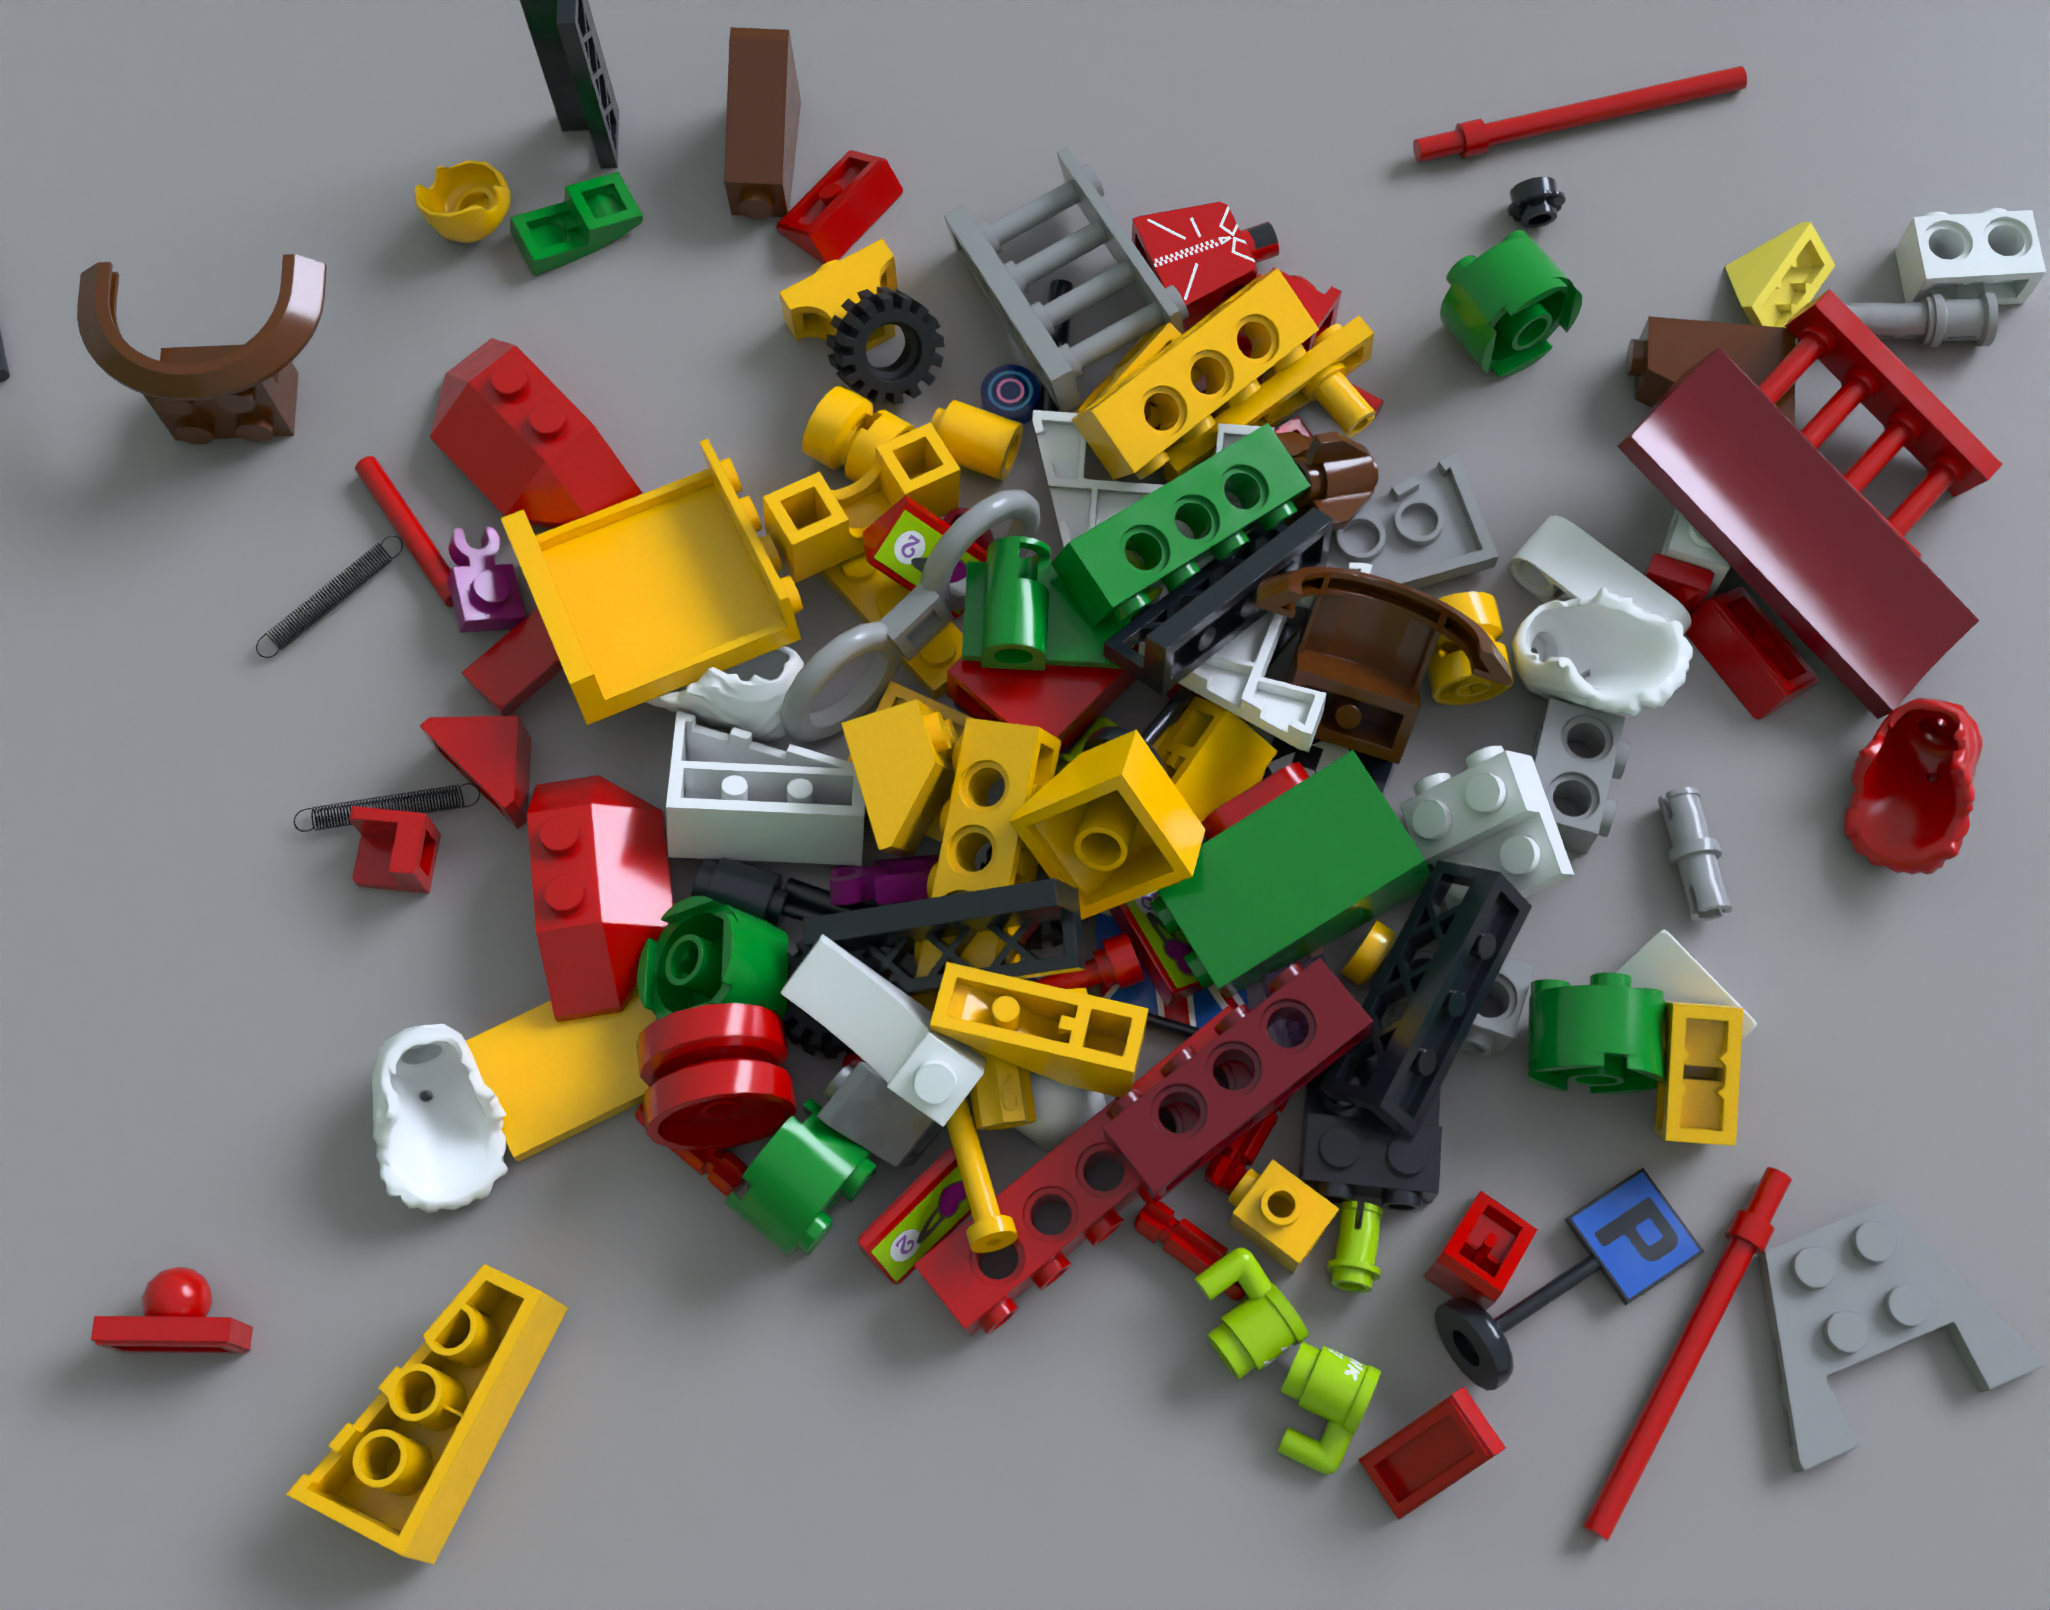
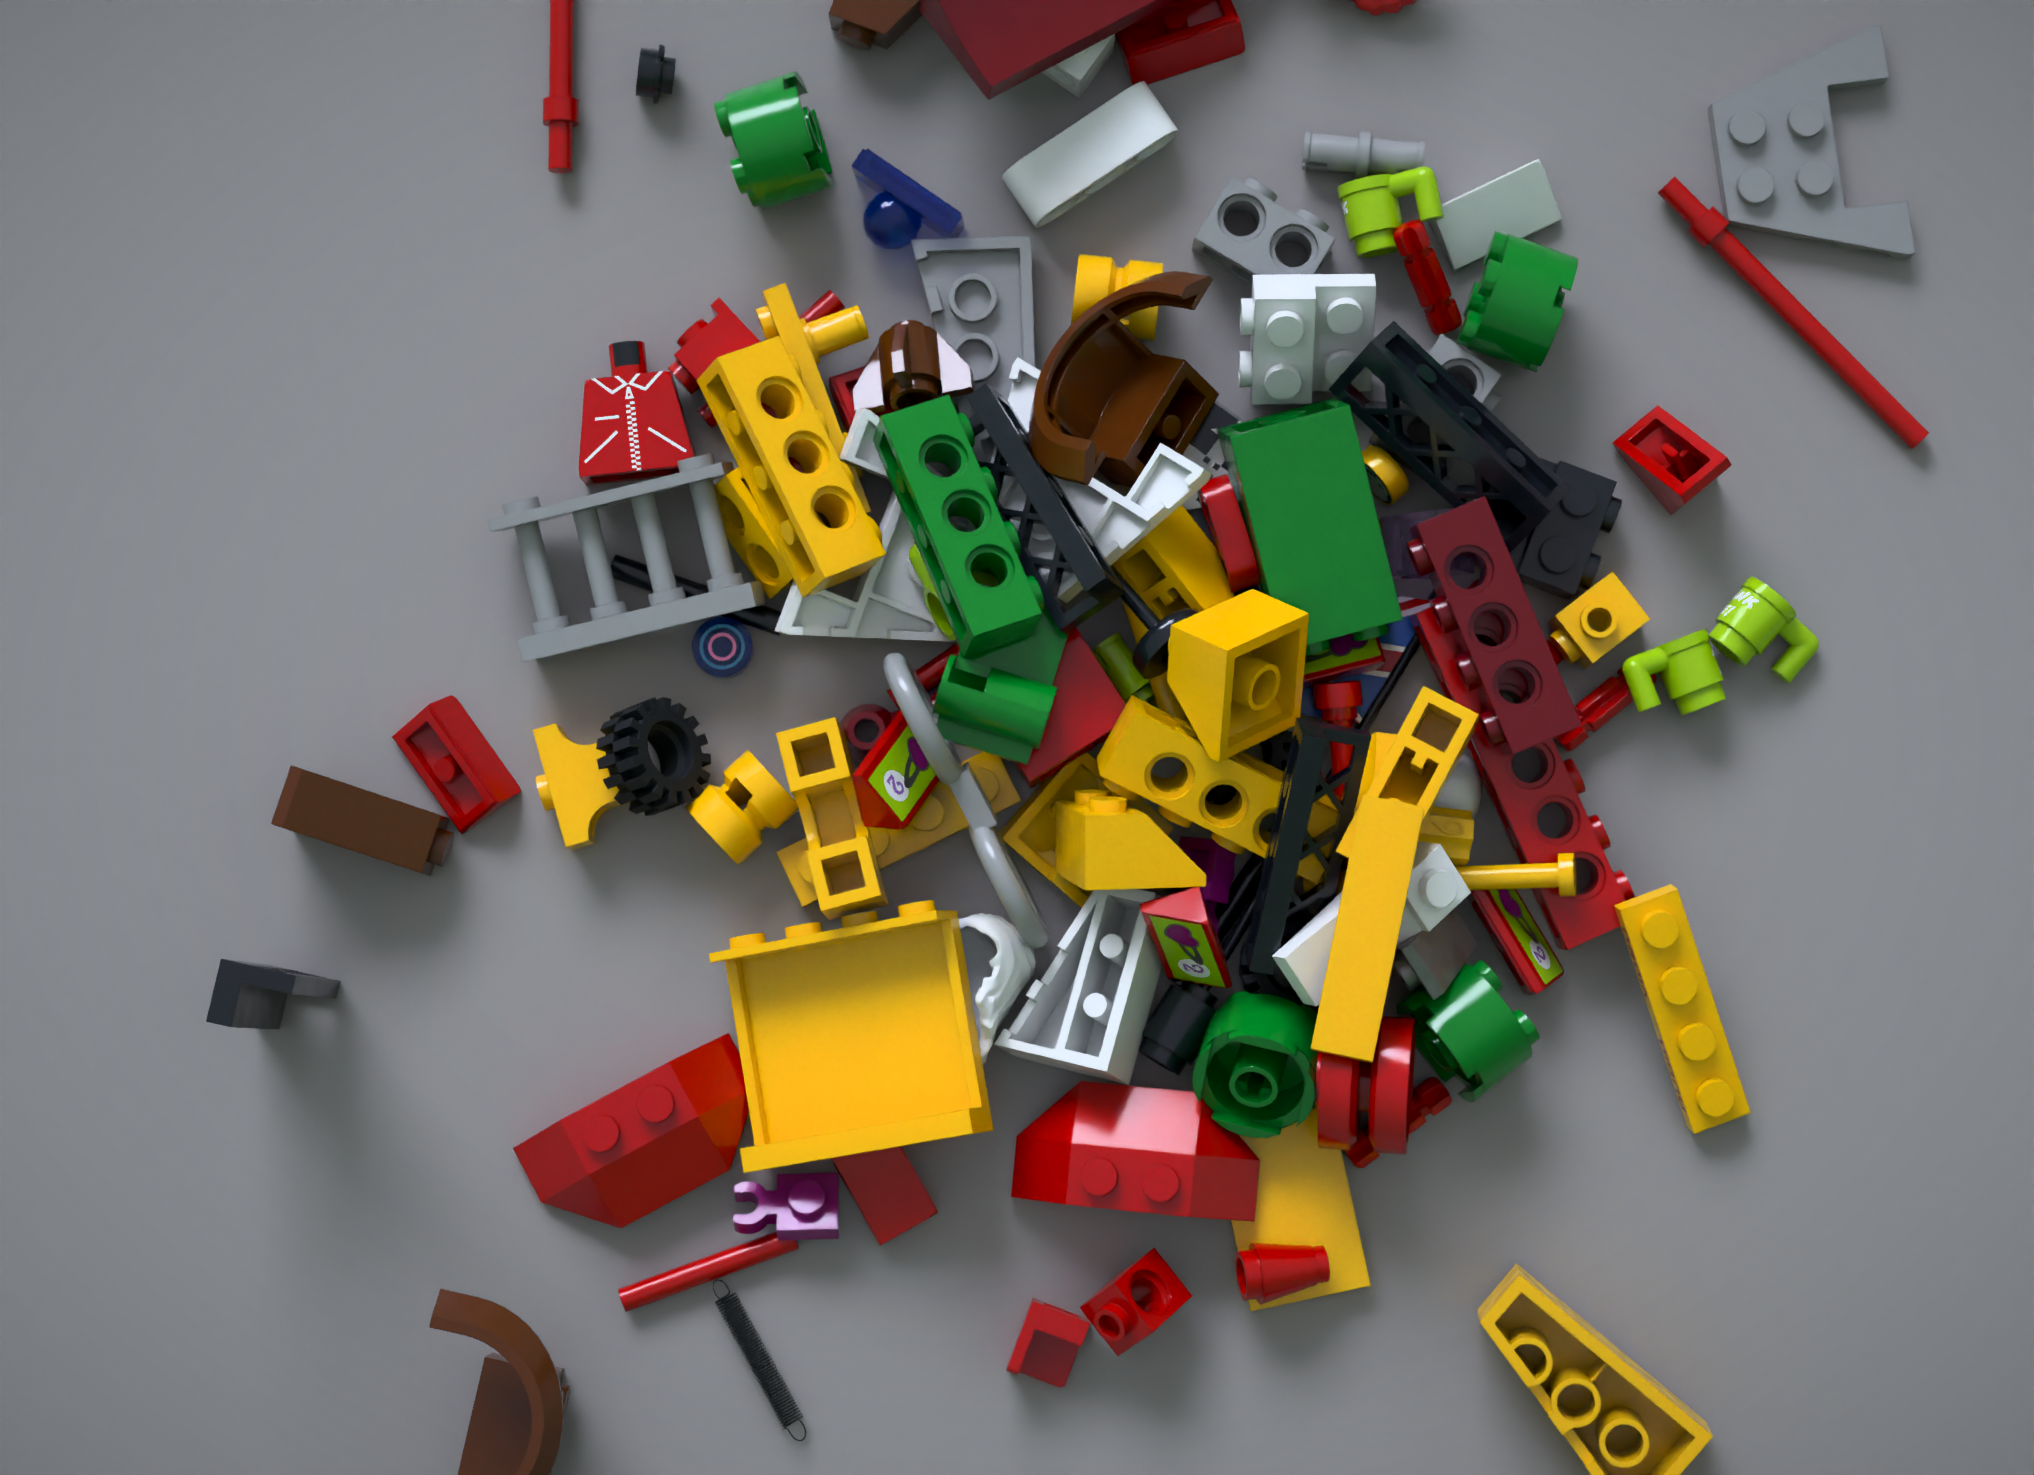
camera: 75 degrees left, 15 degrees up
black piece [293,783,480,832] -> none
white piece [371,1024,508,1213] -> none
yellow hair [414,160,511,243] -> none
red slope [420,715,532,830] -> none
green slope [510,172,643,276] -> none
yellow brick [931,400,1024,481] -> none
lime pin [1326,1201,1384,1293] -> none
red tile [1358,1386,1506,1520] -> none
black piece [1435,1168,1705,1391] -> none
white piece [1511,587,1693,716] -> none
red tile [1643,553,1715,616] -> none
yellow brick [1654,1001,1743,1146] -> none
none -> clear blue tile [851,148,965,249]
none -> red brick [1079,1248,1192,1357]
none -> slope [1139,887,1233,988]
none -> red cone [1235,1243,1330,1305]
none -> yellow slope [1311,794,1425,1063]
none -> lime piece [1337,166,1444,258]
none -> red axle [1393,219,1462,335]
none -> yellow plate [1614,884,1751,1134]

